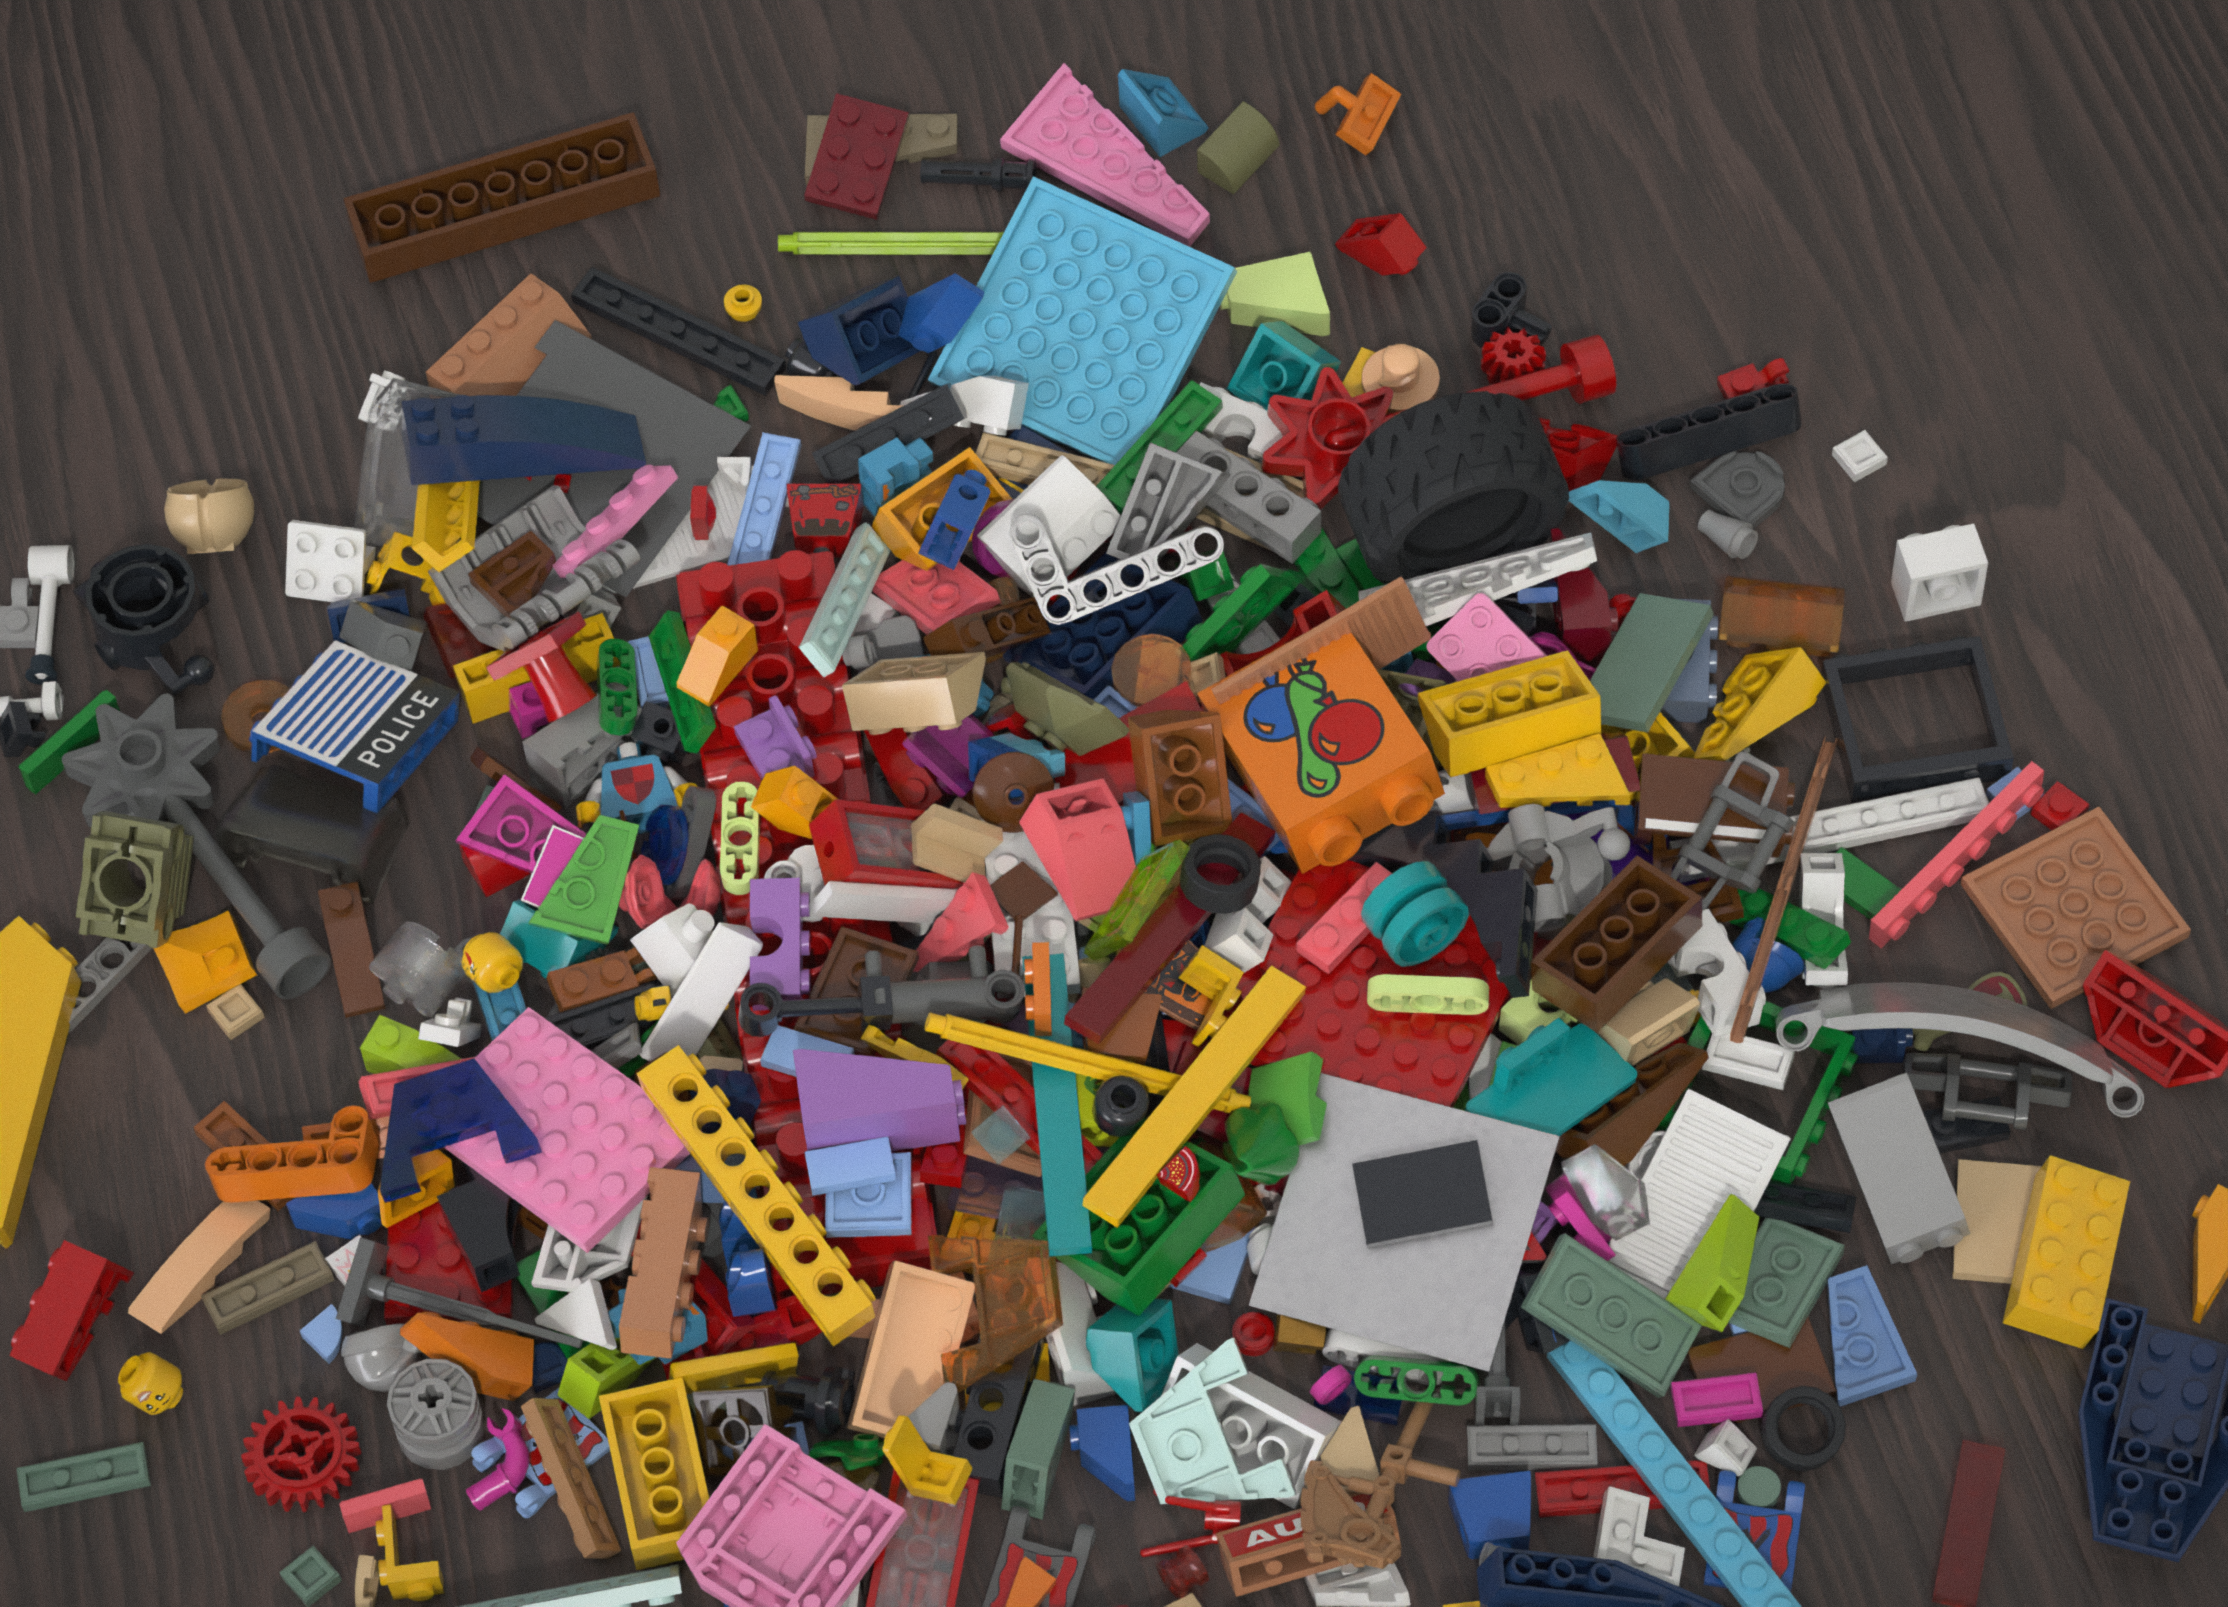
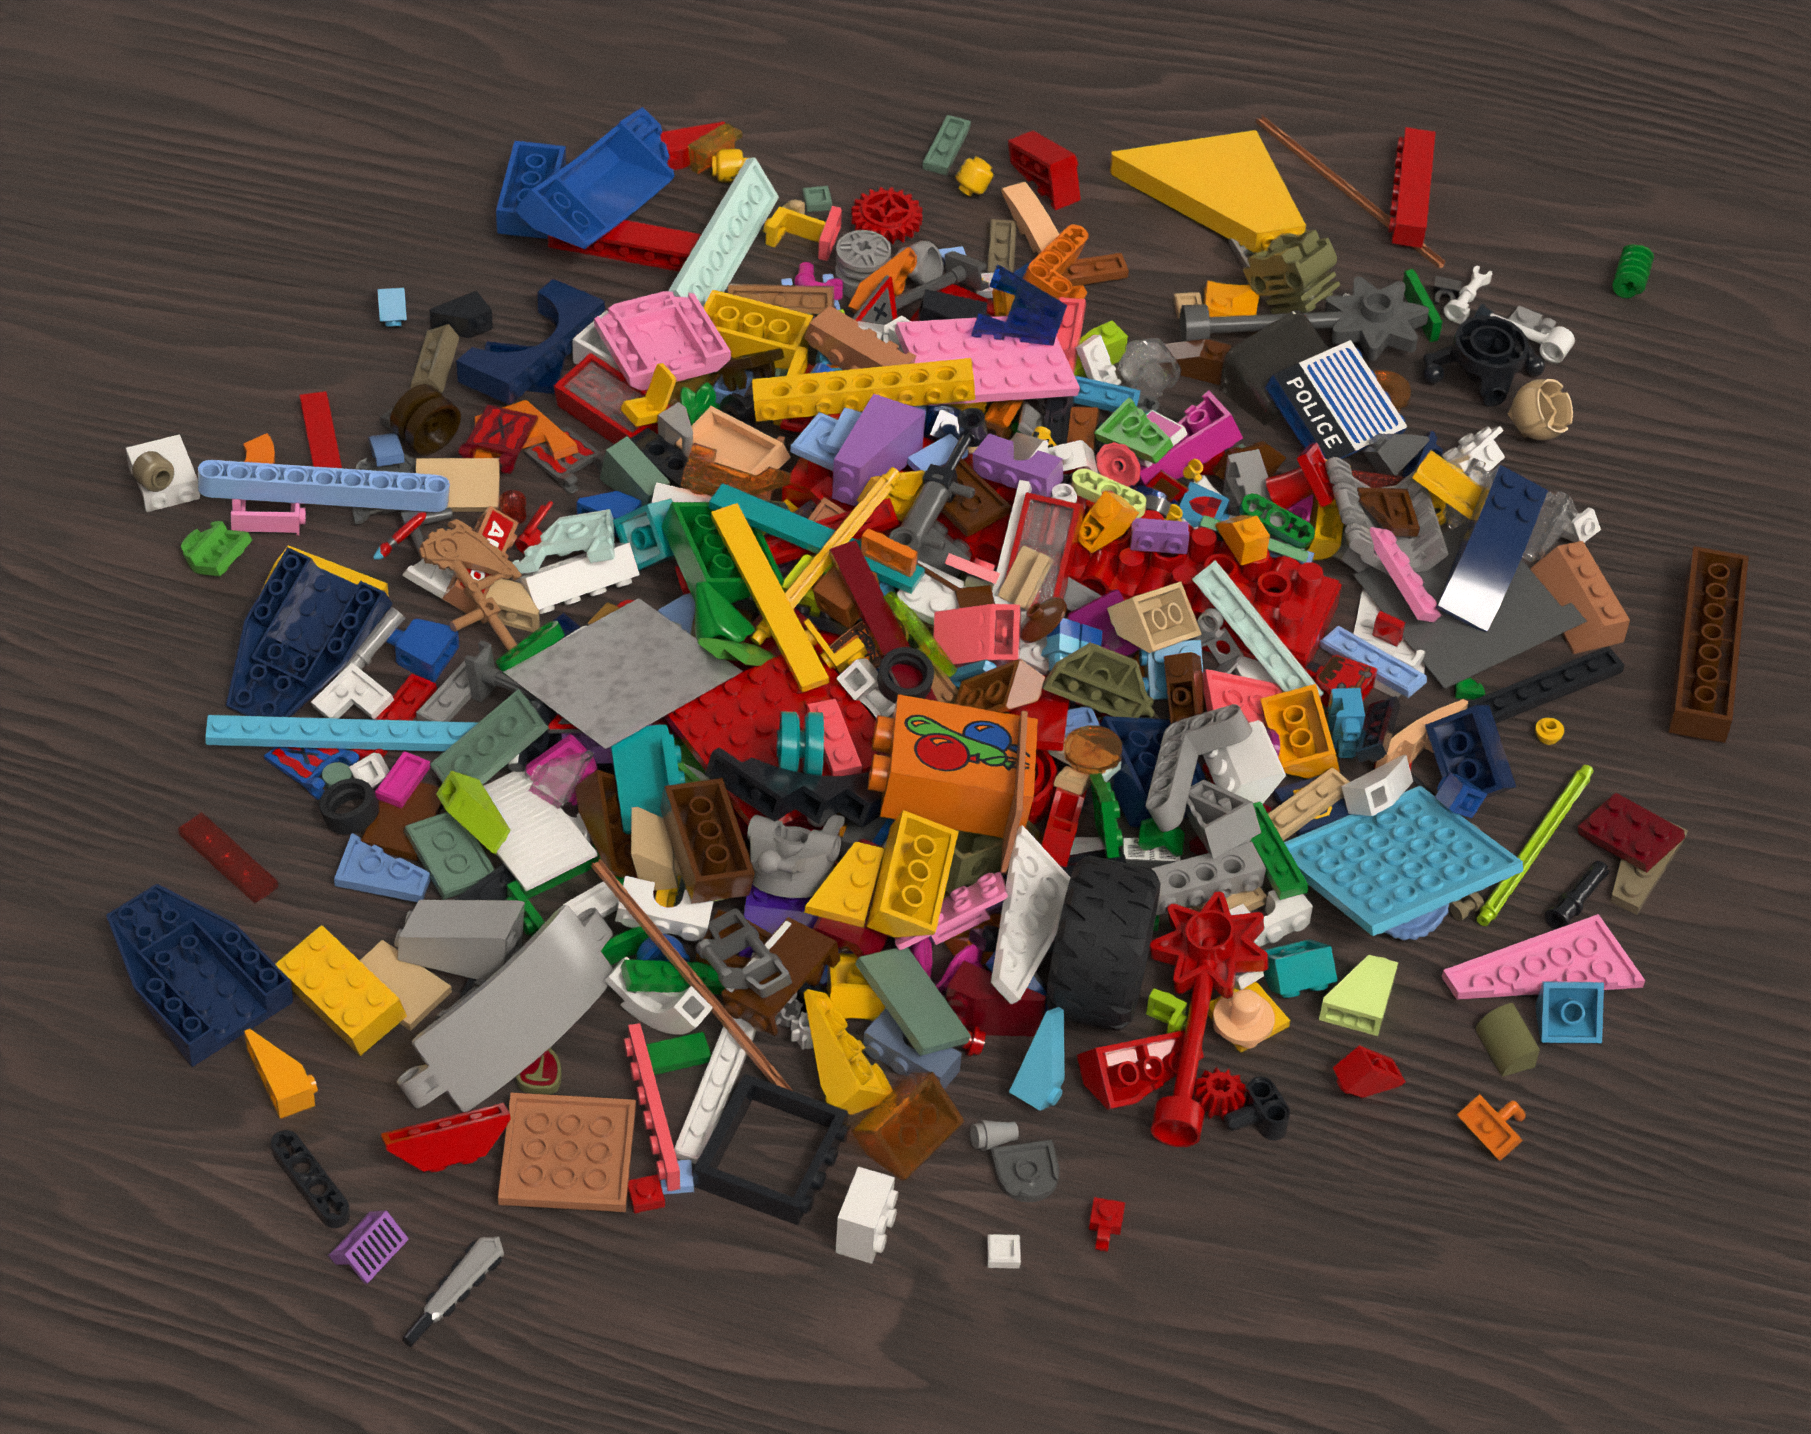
camera: 115 degrees right, 10 degrees down
yellow head [462,932,523,993] -> none
blue torso [918,470,991,570] -> none
clear light blue plate [971,1105,1031,1165] -> none
black head [1092,1075,1149,1137] -> none
red tile [1157,1146,1200,1202] -> none
dark pink tile [1310,1364,1352,1405] -> none
black tile [1352,1140,1493,1248] -> none
yellowish green beam [1367,974,1489,1015] -> none
black beam [1616,384,1802,480] -> none

